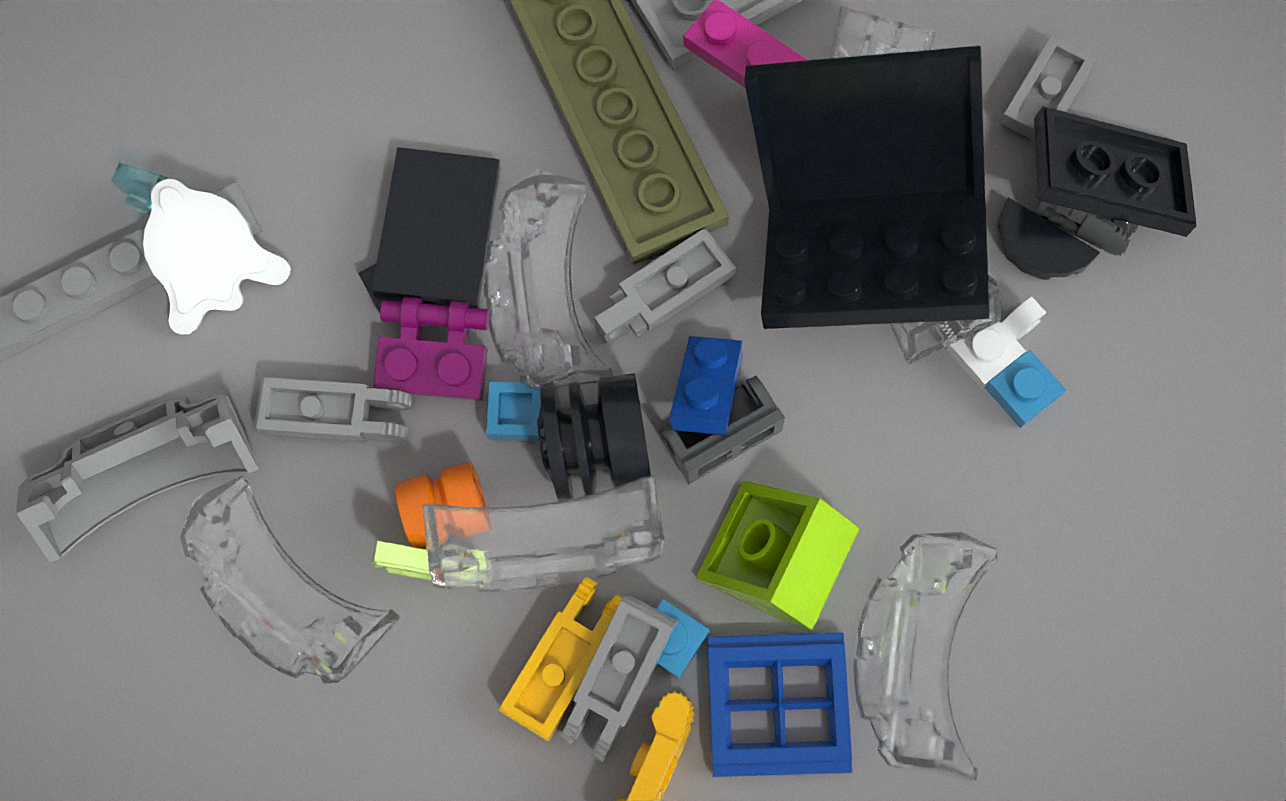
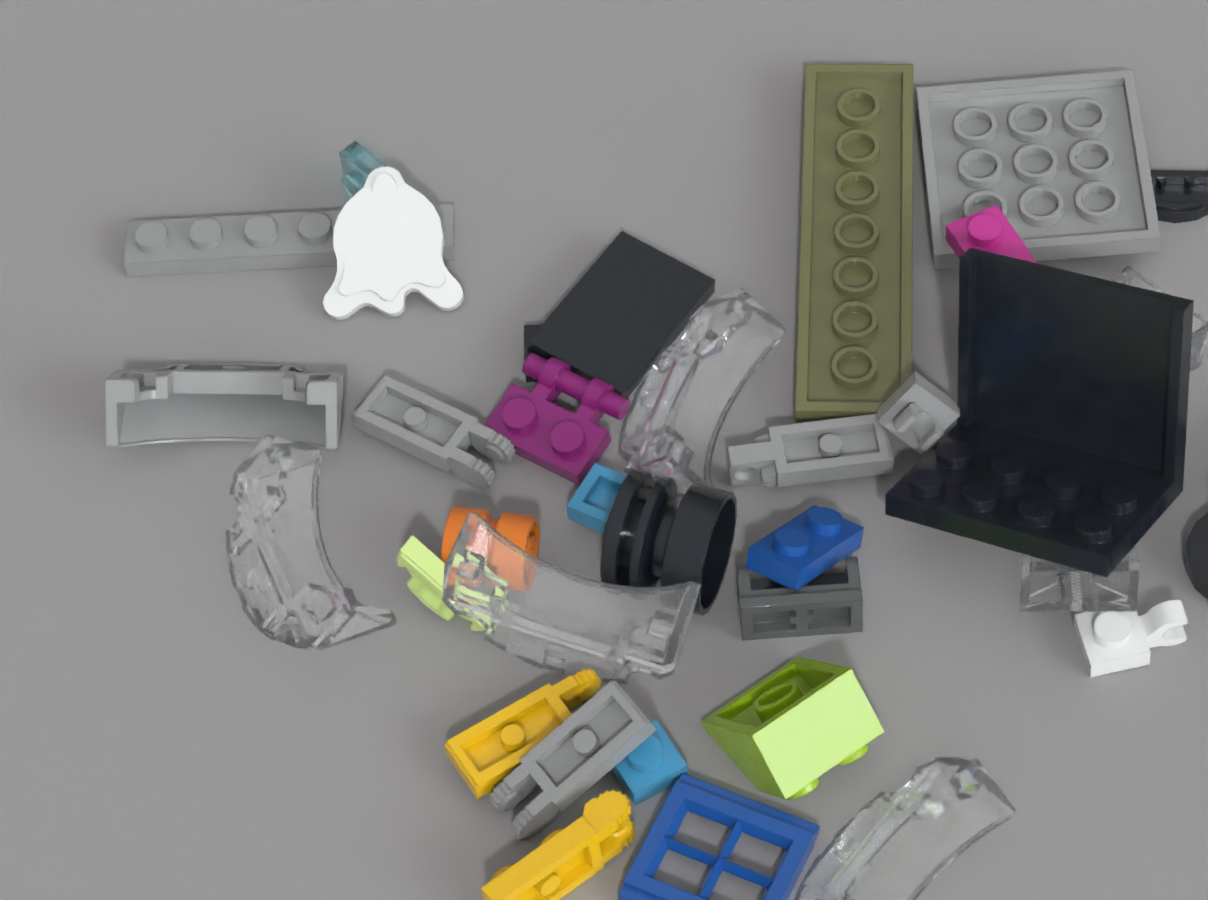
camera: 25 degrees right, 20 degrees down
dark azure plate [985,349,1066,428] -> none
none -> light grey tile [877,371,960,454]

